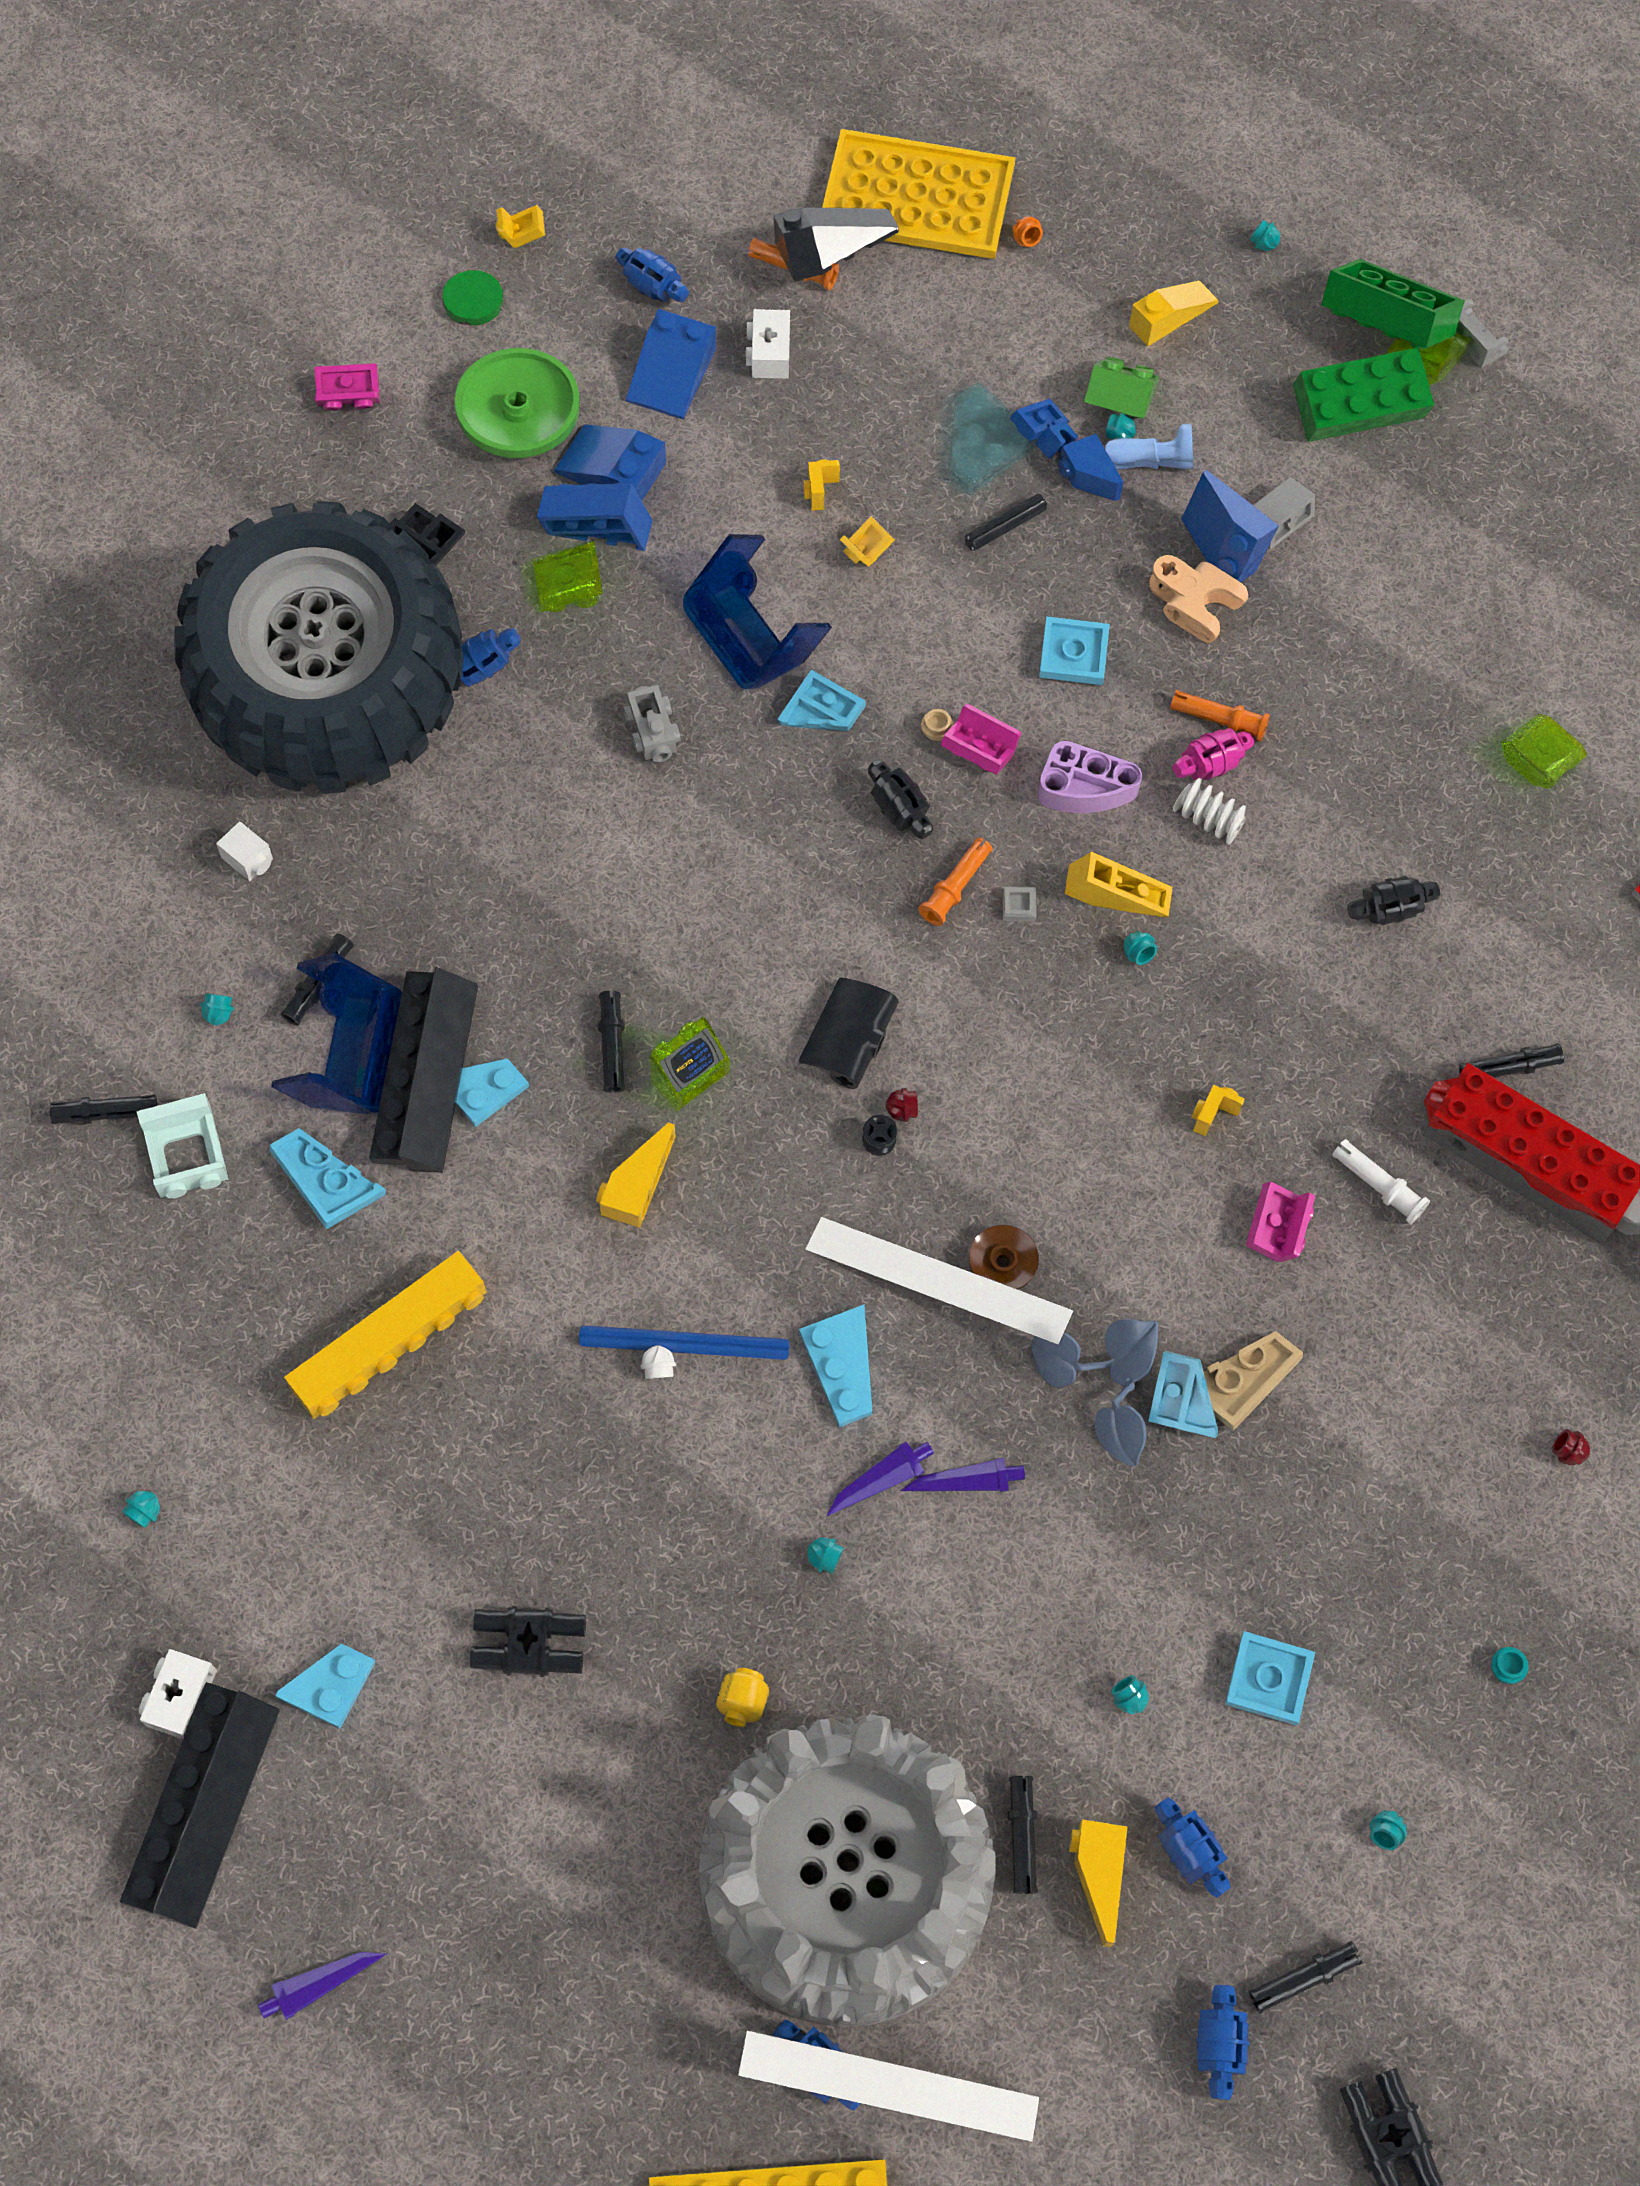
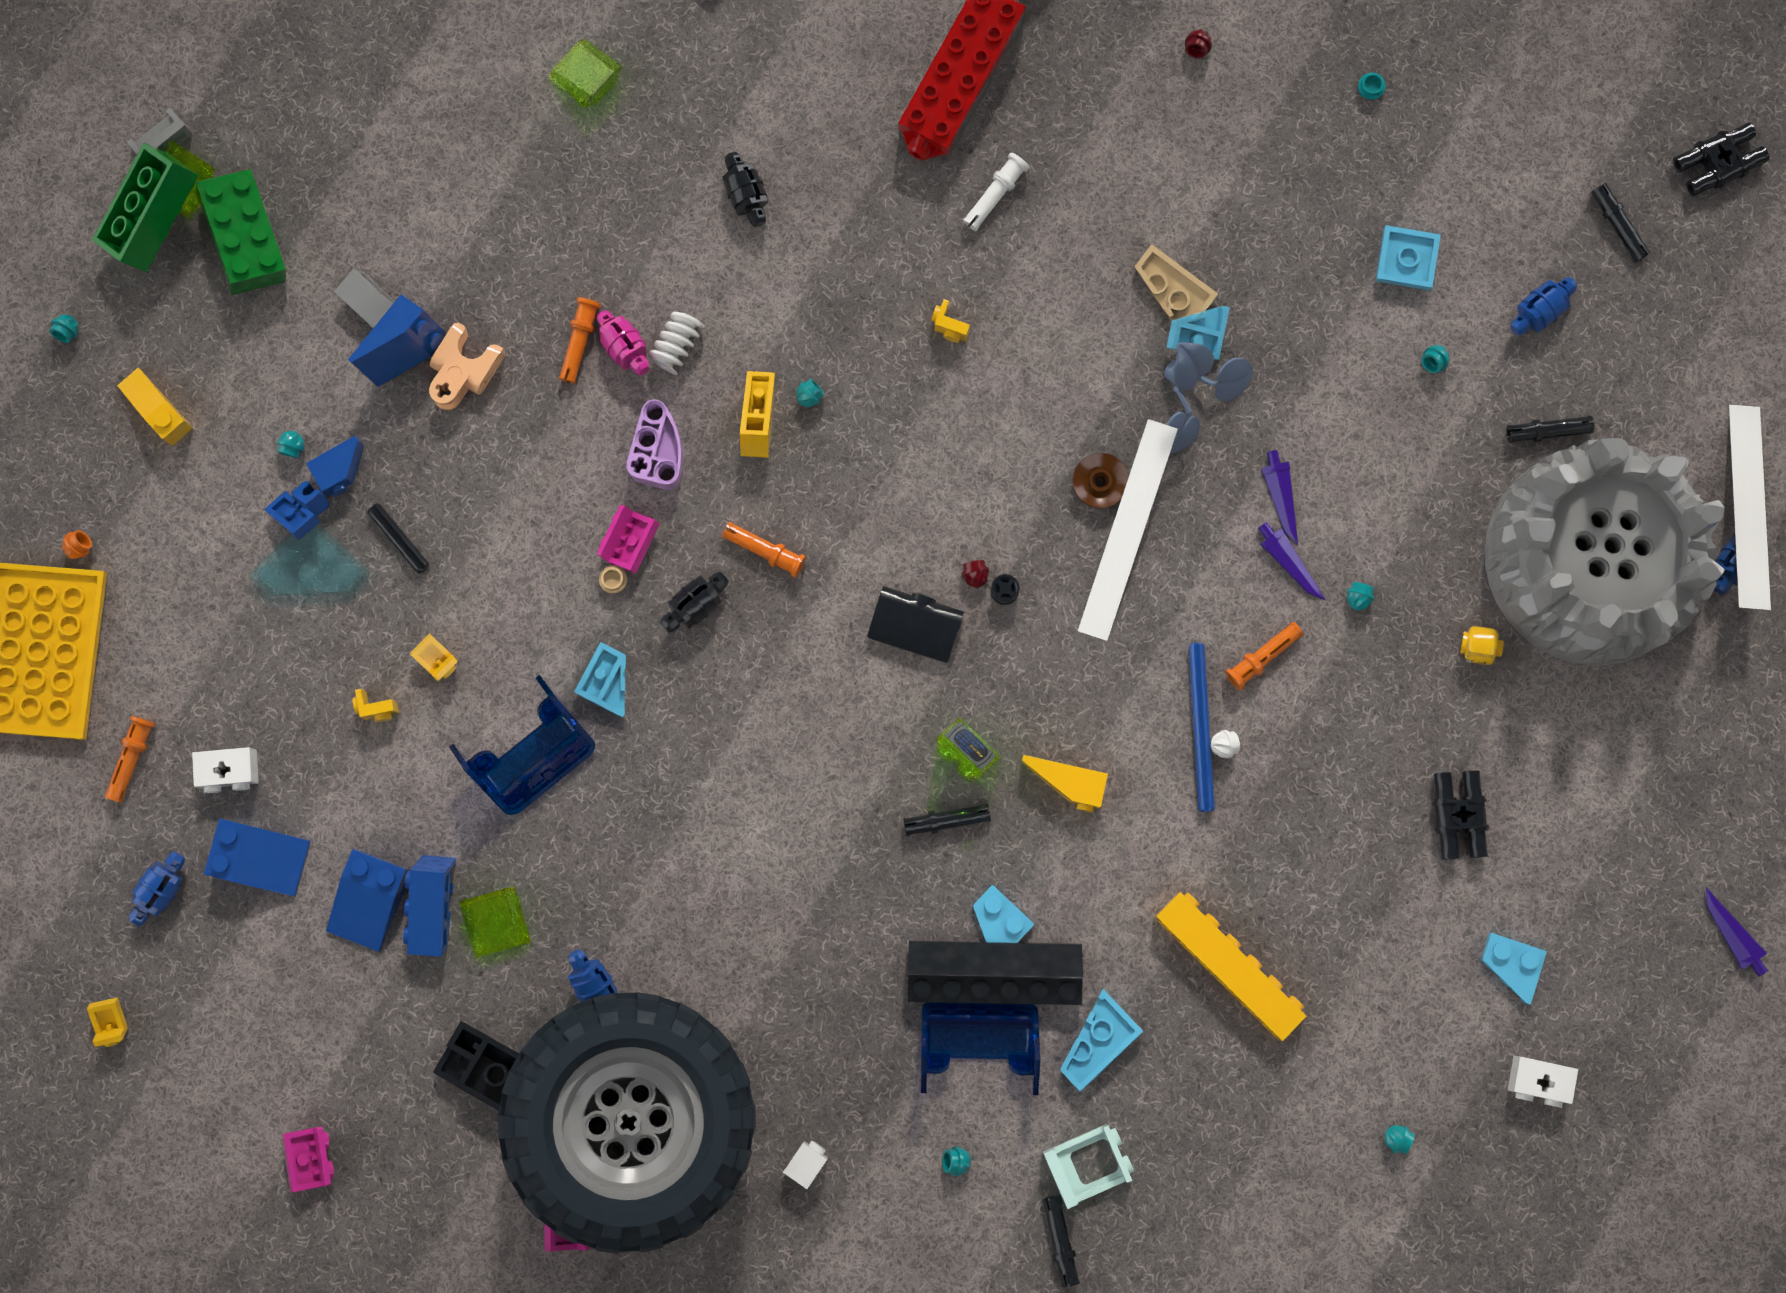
camera: 90 degrees left, 15 degrees up
black slope [119,1682,280,1929] -> none
black pin [280,933,354,1026] -> none
green tile [442,270,503,326] -> none
bright green dish [455,348,580,458] -> none
light grey brick [623,685,681,762] -> none
wedge [773,207,899,282] -> none
medium azure wing [799,1305,872,1427] -> none
light grey tile [1002,887,1036,921] -> none
medium azure plate [1039,616,1110,685] -> none
yellow slope [1069,1819,1127,1947] -> none
bright green slope [1084,356,1160,419] -> none
light blue piece [1105,423,1193,469] -> none
blue piece [1195,1985,1250,2100] -> none
dark pink bracket [1246,1181,1315,1263] -> none
teal plate [1369,1810,1407,1850] -> none
black pin [1459,1043,1564,1078] -> none
none -> orange pin [1224,622,1304,691]

